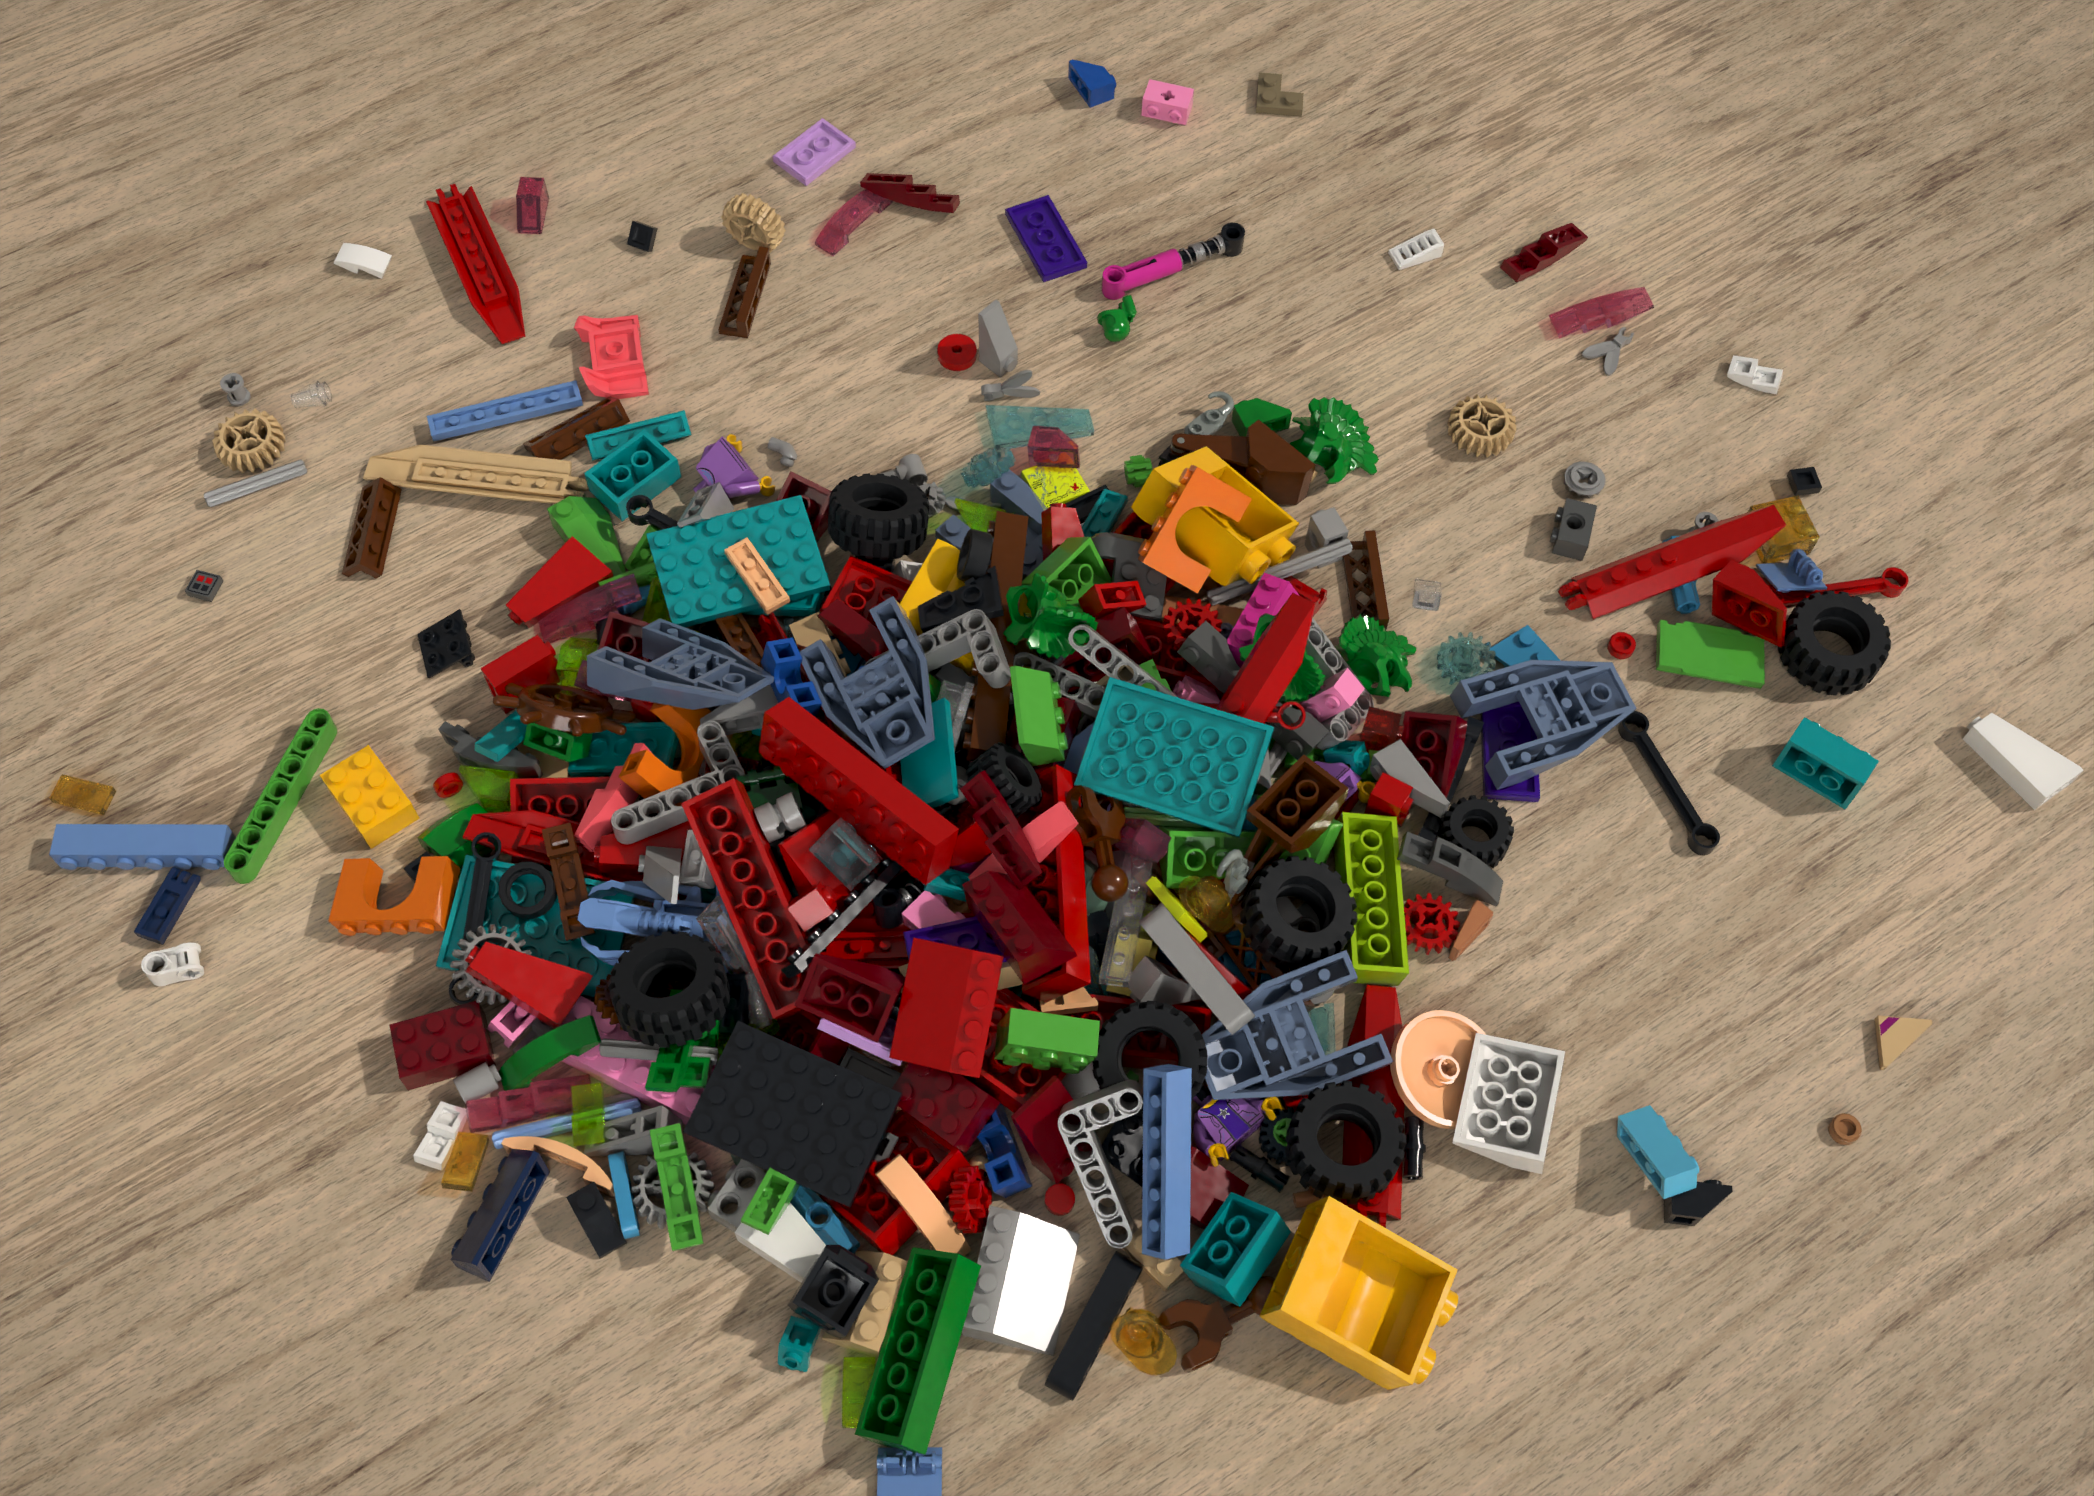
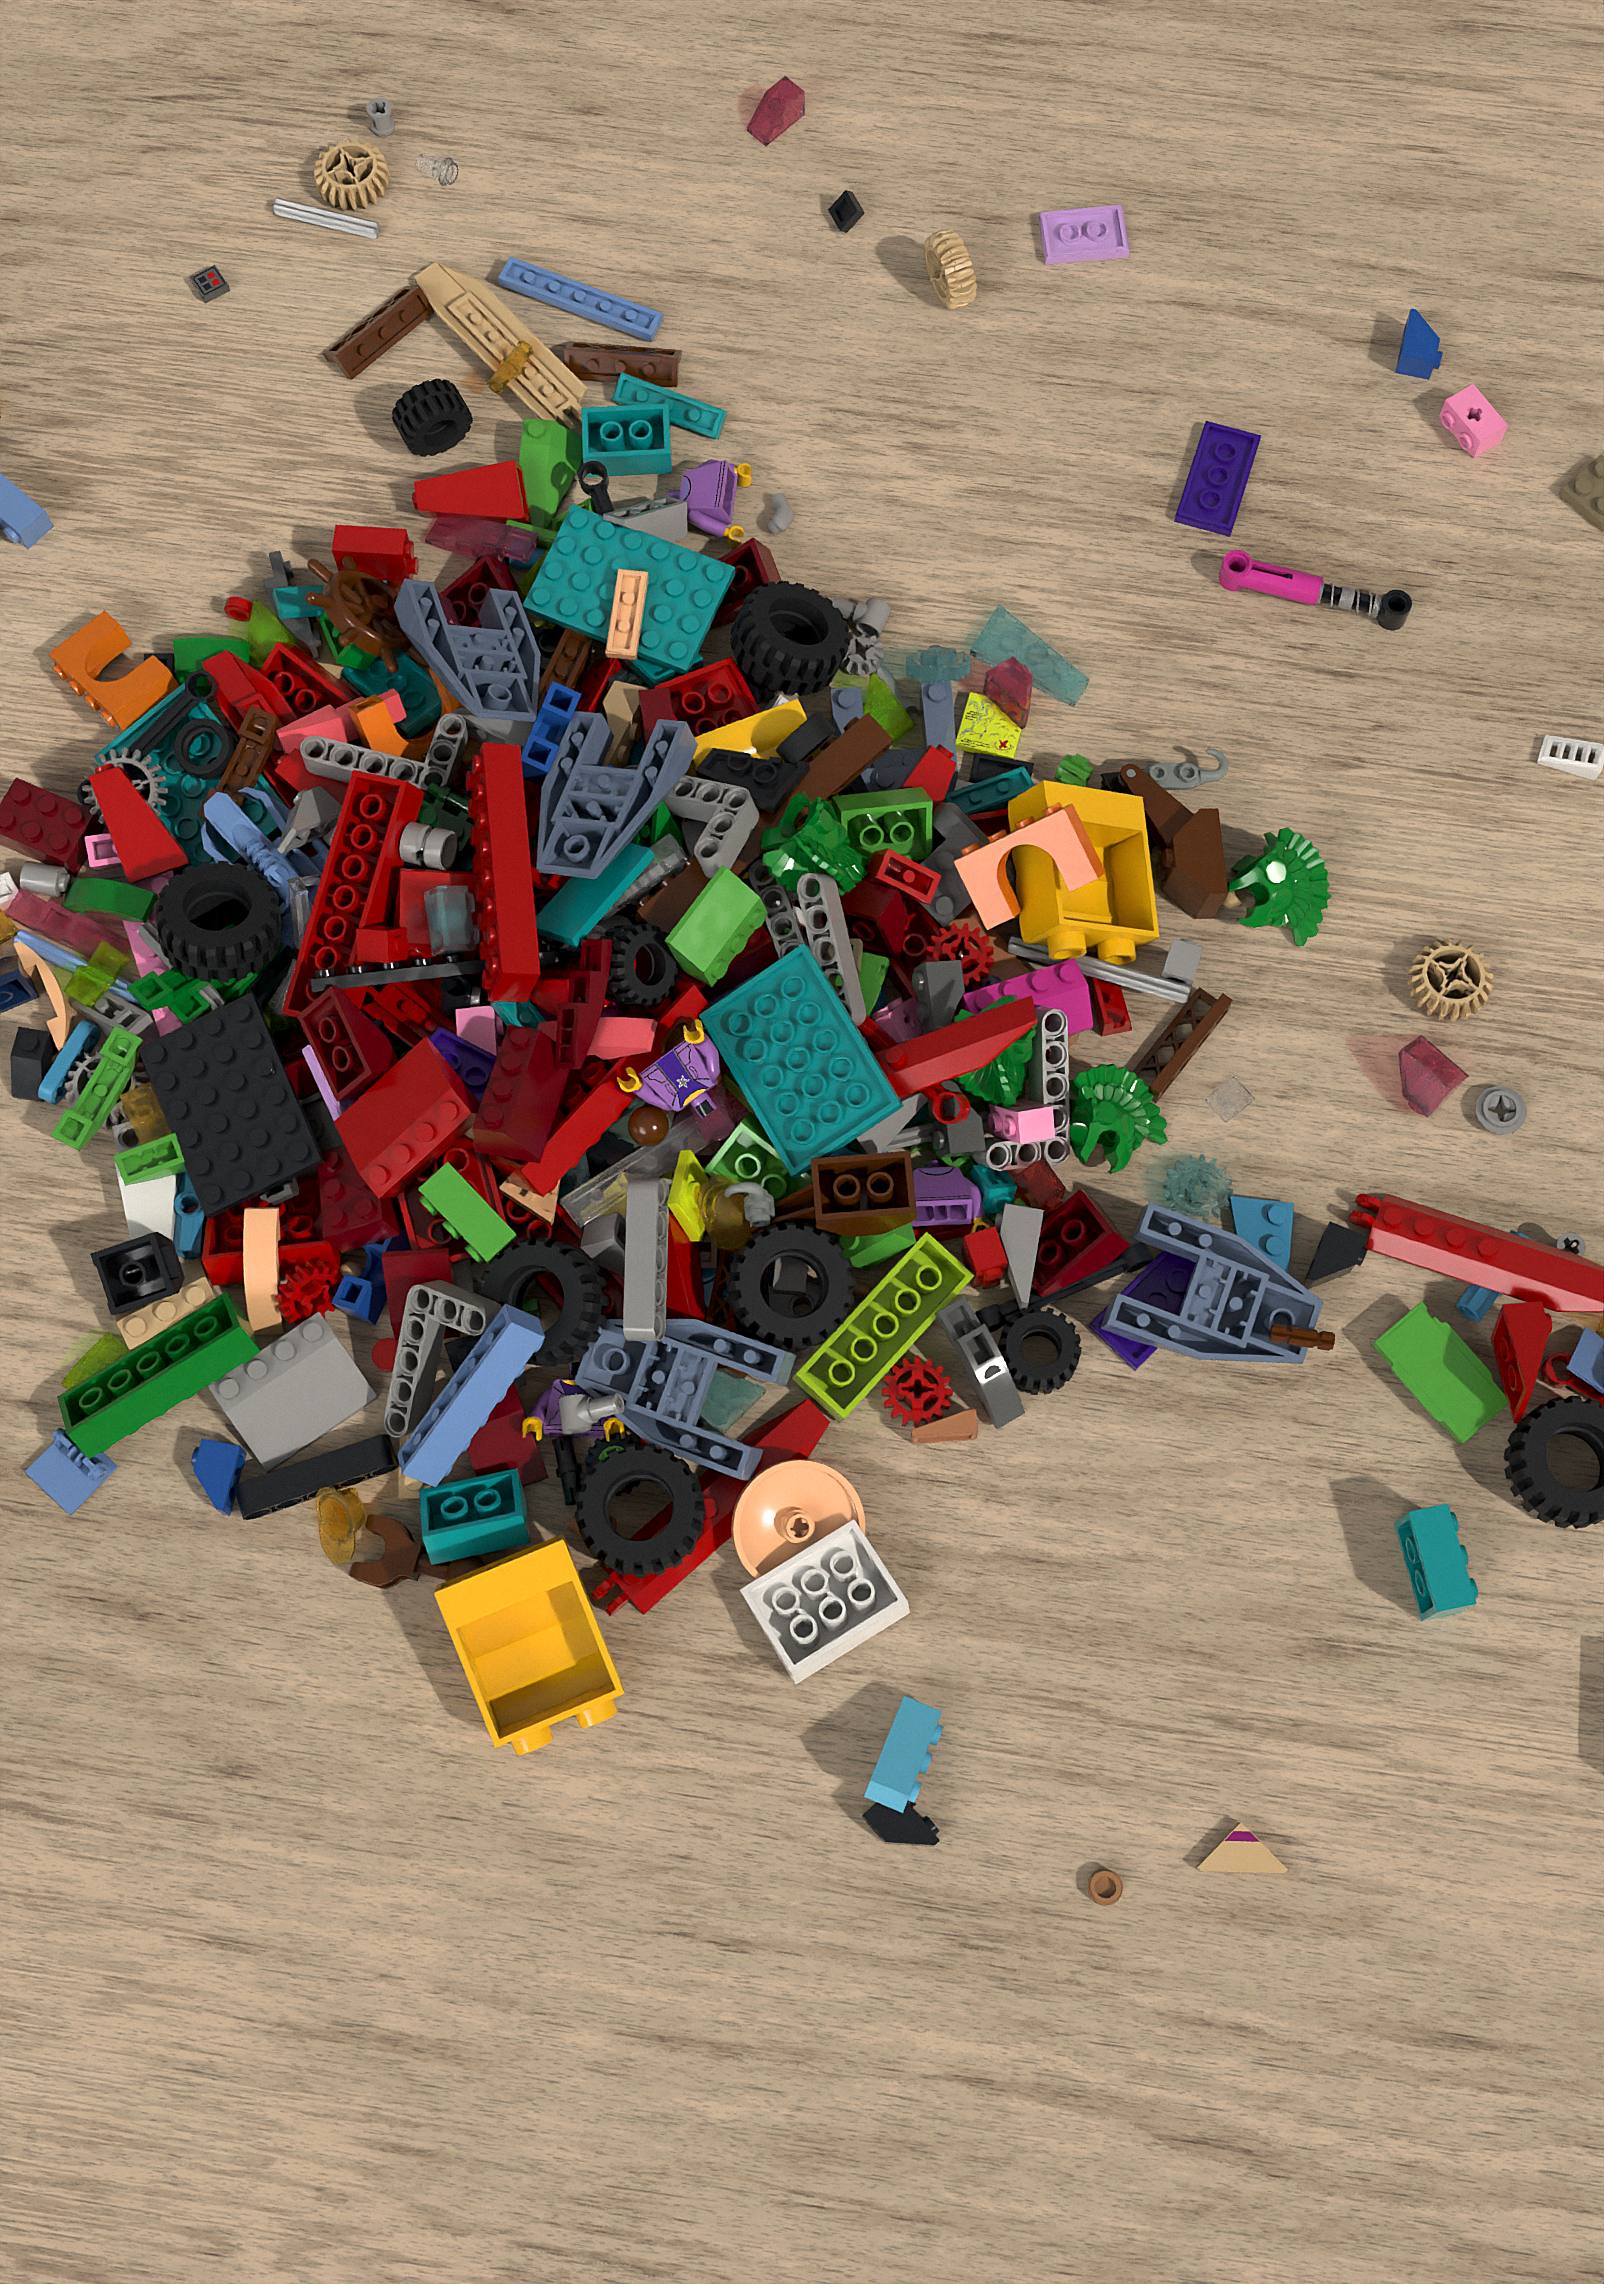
camera: 45 degrees right, 10 degrees up
bright green beam [224,708,337,884] -> none
yellow brick [320,745,420,849] -> none
white slope [334,243,392,279] -> none
black hinge [417,609,475,679] -> none
red hinge [426,184,526,344] -> none
clear neon green slope [556,637,598,688] -> none
coral piece [574,315,649,399] -> none
reddish brown fence [718,246,771,338] -> none
teal bracket [777,1316,821,1372] -> none
clear pink slope [815,189,894,256] -> none
dark red slope [860,173,960,213] -> none
red piece [937,334,977,371] -> none
light grey slope [978,300,1018,378] -> none
light grey piece [981,370,1040,401] -> none
green piece [1097,295,1137,342] -> none
green slope [1231,398,1292,436] -> none
black pin [1403,1116,1426,1180] -> none
dark grey brick [1550,498,1597,561] -> none
red tile [1607,632,1636,659] -> none
black piece [1618,711,1720,855] -> none
none -> clear yellow plate [120,1083,172,1145]
none -> blue slope [191,1439,247,1516]
none -> black tyre [392,379,473,457]
none -> clear yellow pin [487,341,534,394]
none -> light grey pin [558,1393,625,1434]
none -> torso [617,1019,720,1119]
none -> reddish brown axle [1269,1323,1335,1351]
none -> black slope [1303,1221,1368,1289]
none -> clear pink slope [1398,1035,1469,1117]

